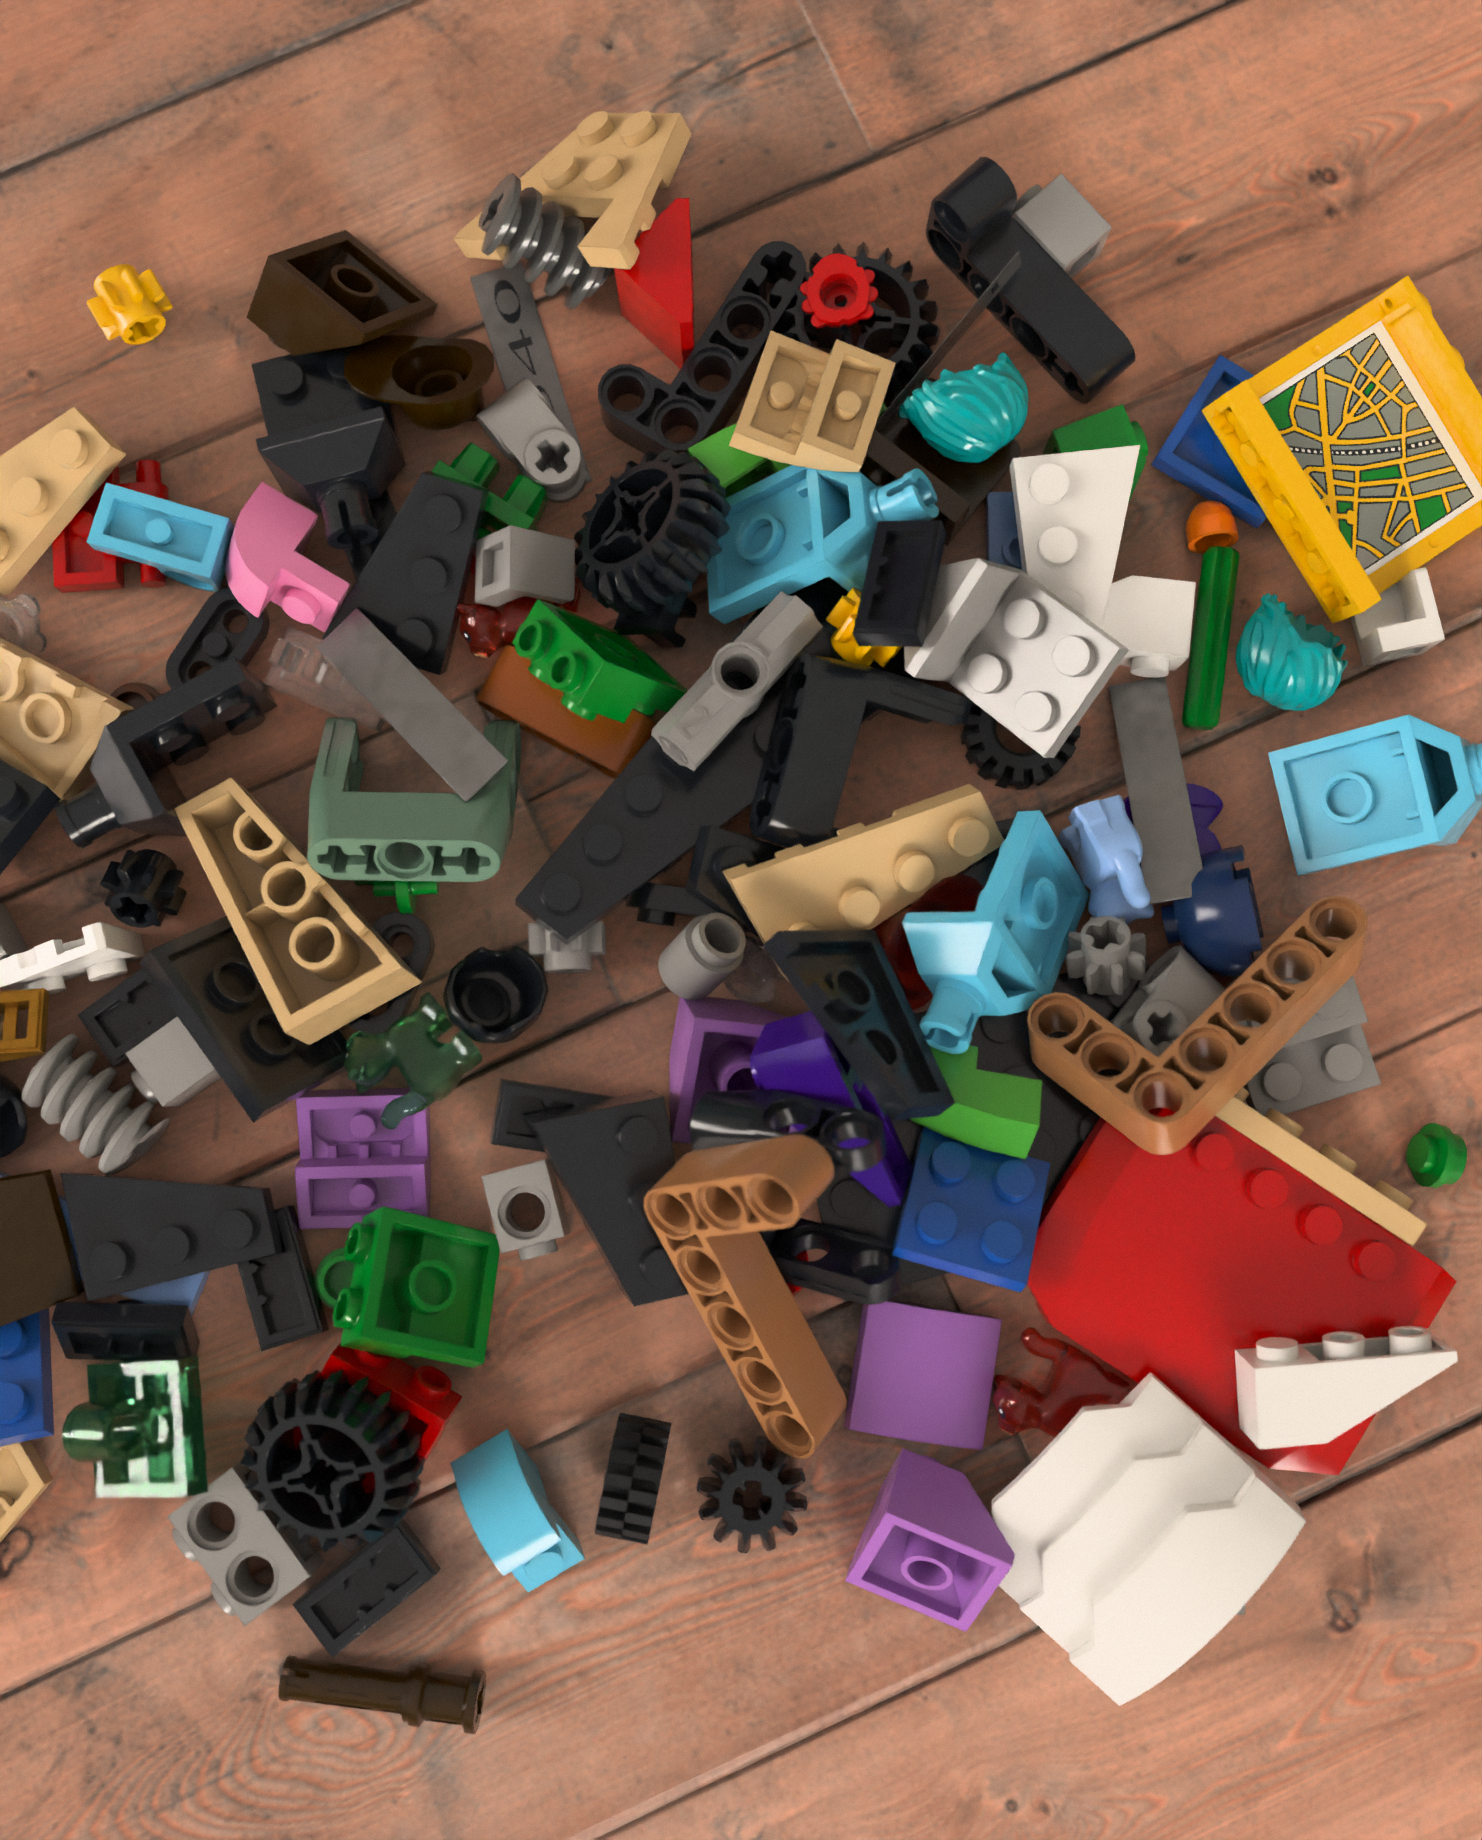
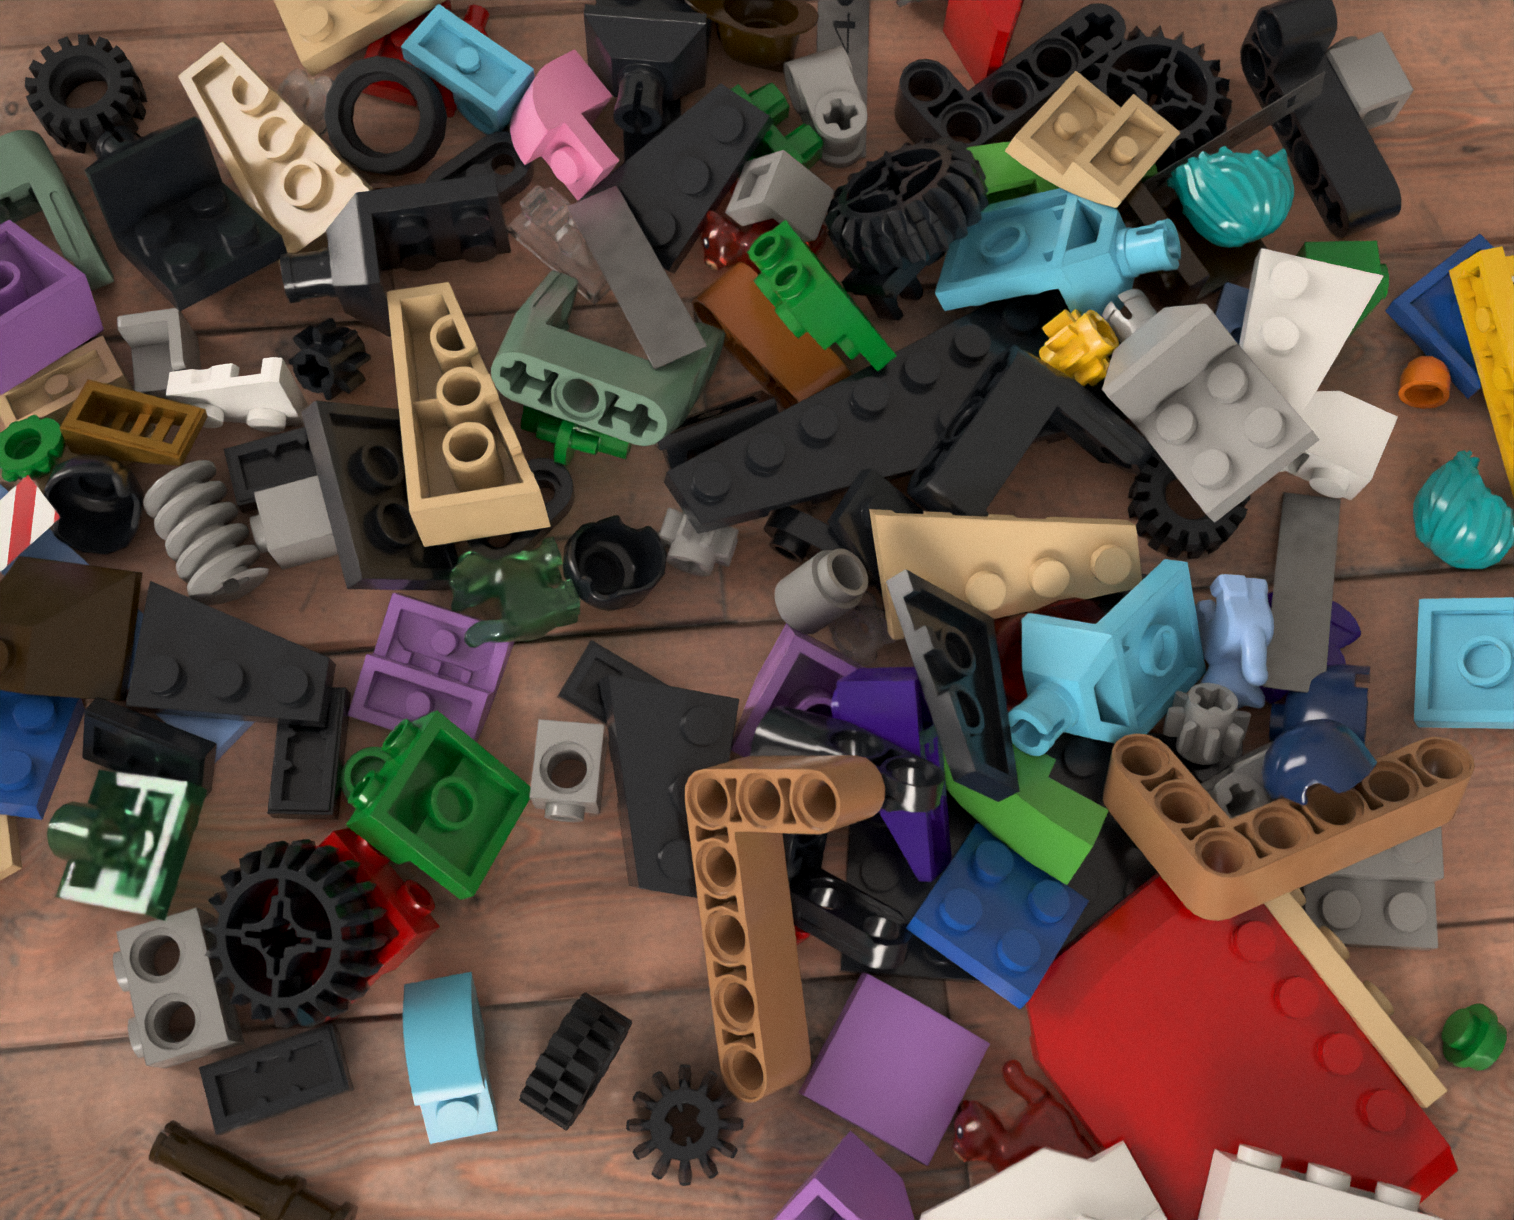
camera: 15 degrees right, 10 degrees down
light grey piece [652,591,823,771] -> none
red animal [800,253,878,329] -> none
black plate [852,520,946,647] -> none
green axle [1182,546,1240,730] -> none
none -> black tyre [324,56,447,176]
none -> black plate [654,390,779,470]
none -> dark blue hair [1262,719,1377,805]

